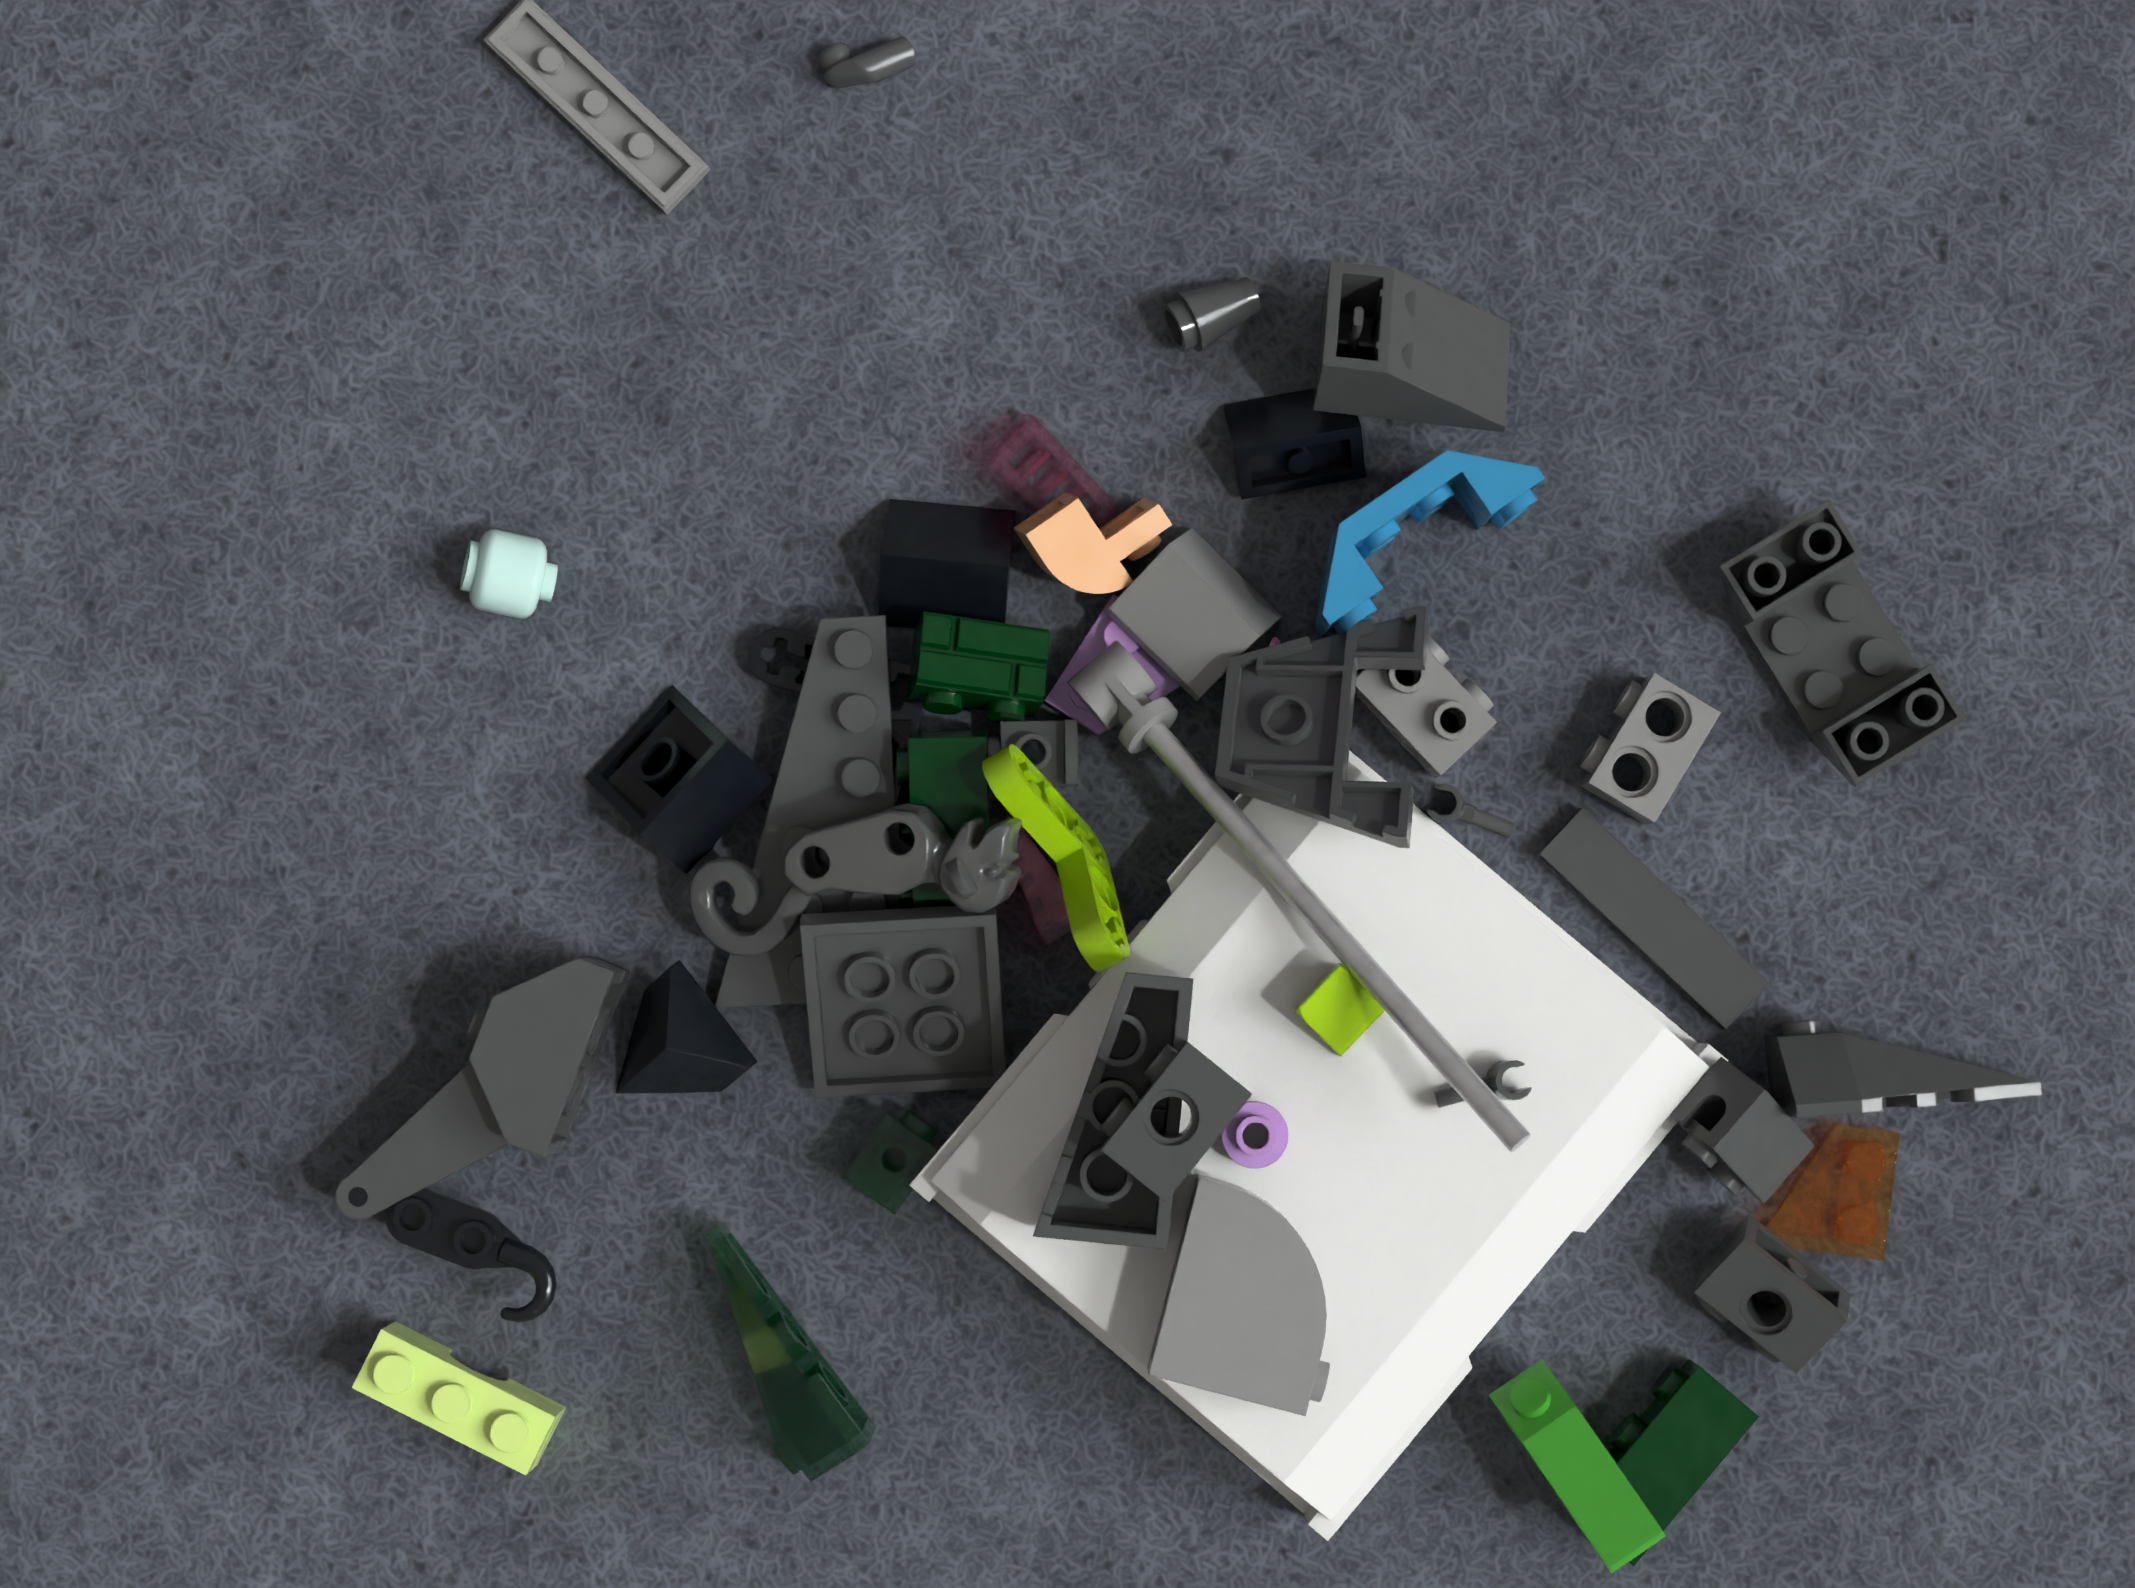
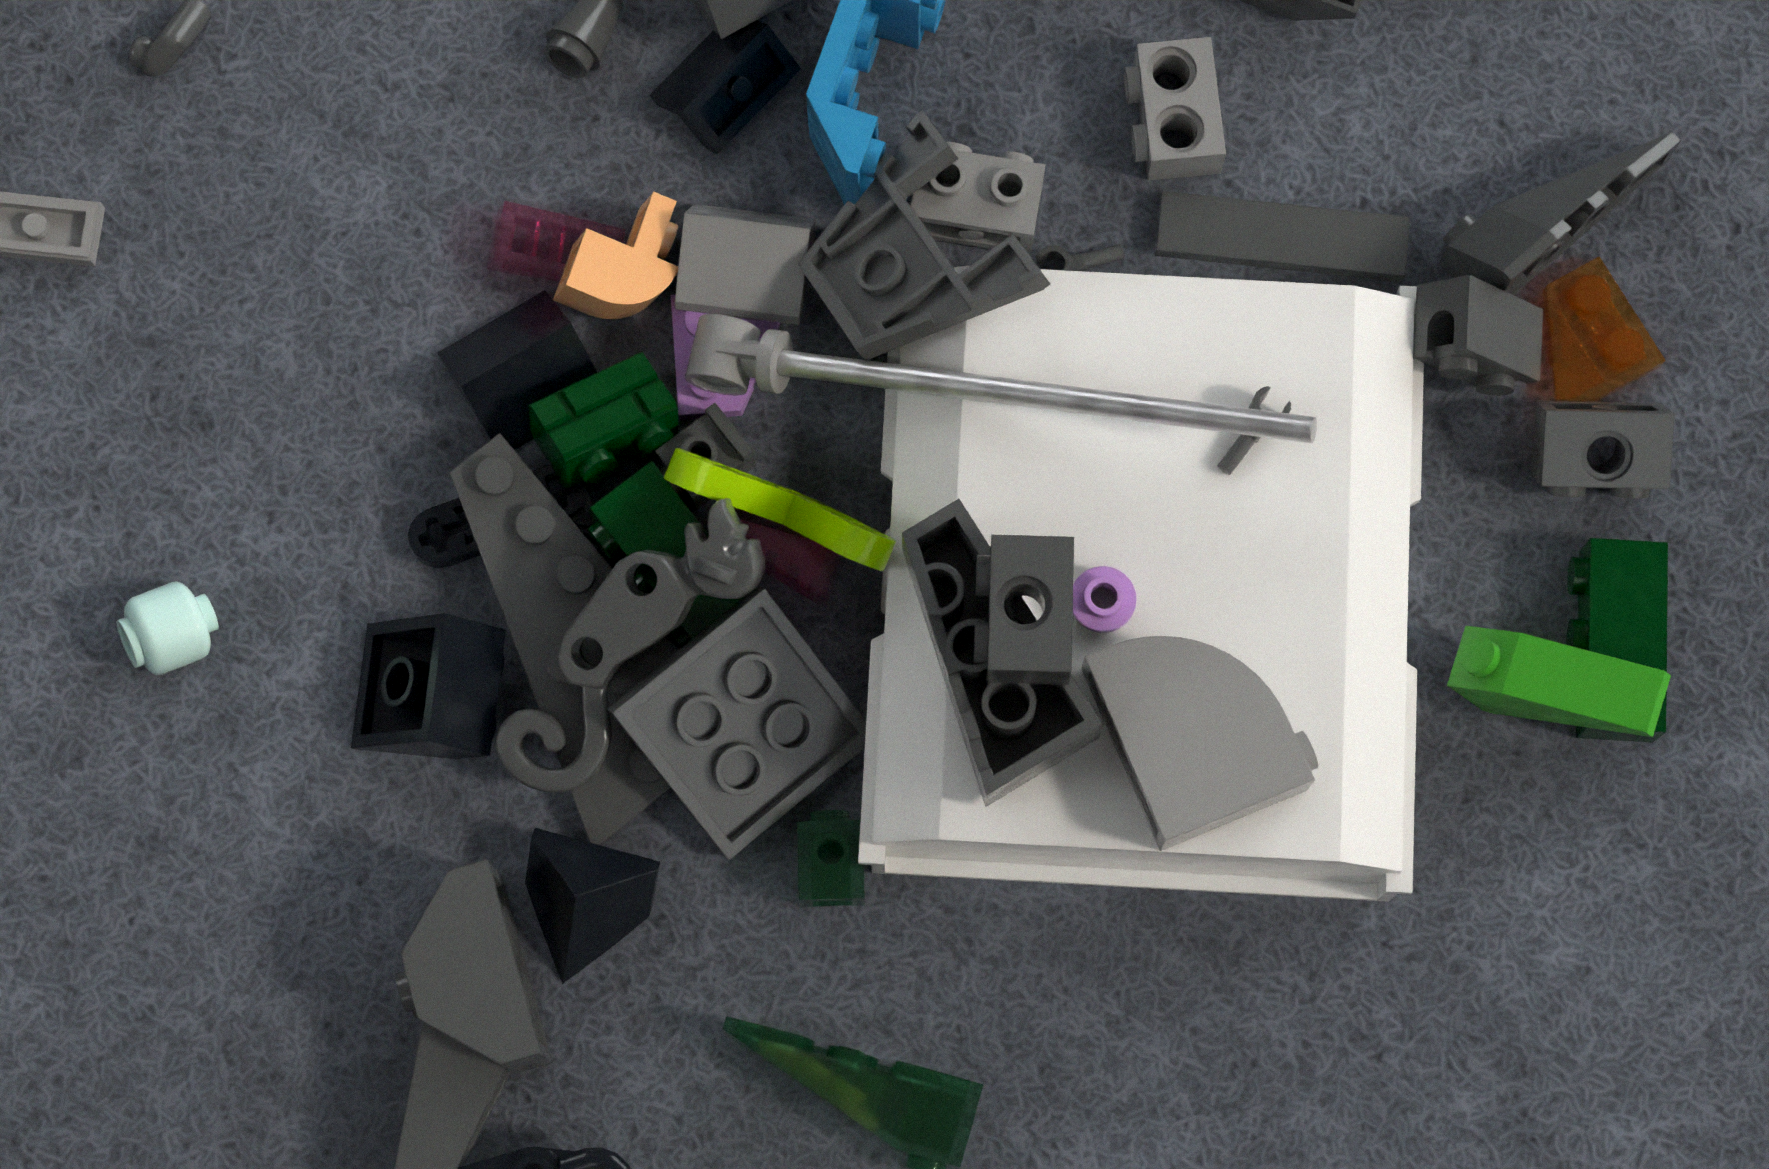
camera: 40 degrees left, 10 degrees down
lime slope [1292,963,1384,1057] -> none

